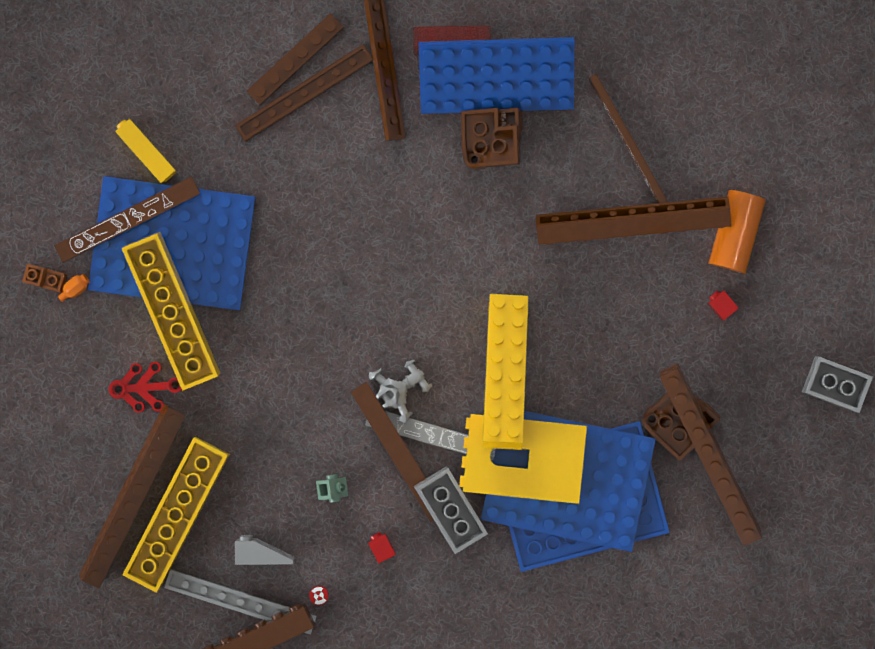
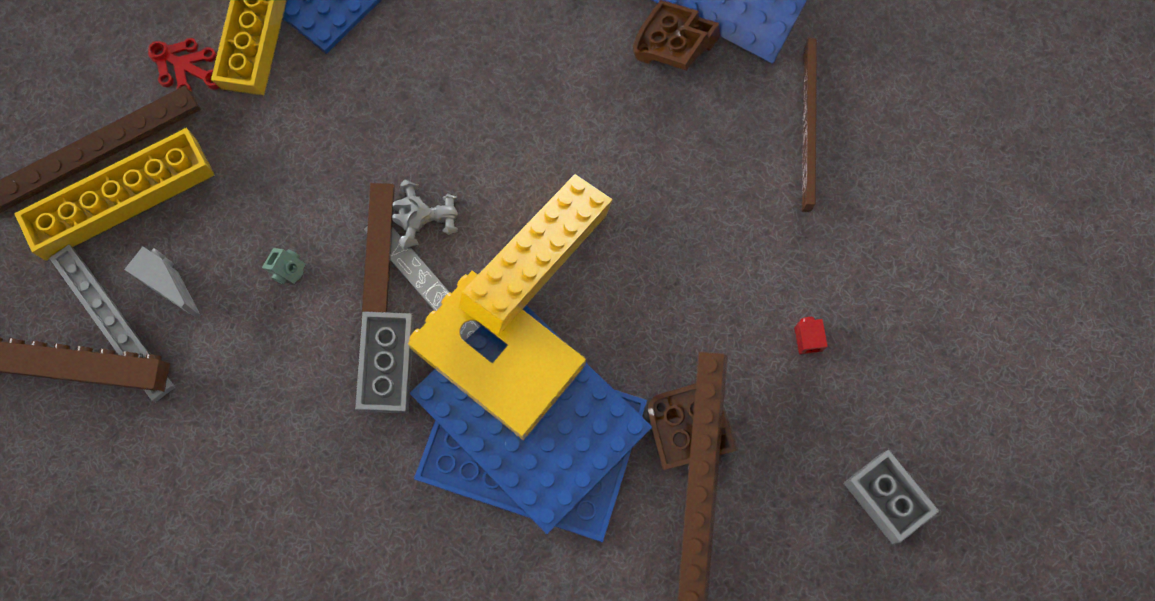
camera: 30 degrees right, 15 degrees down
red tile [309,586,329,605] -> none
red brick [368,532,396,563] -> none
reddish brown brick [536,196,731,245] -> none
orange brick [708,190,766,274] -> none

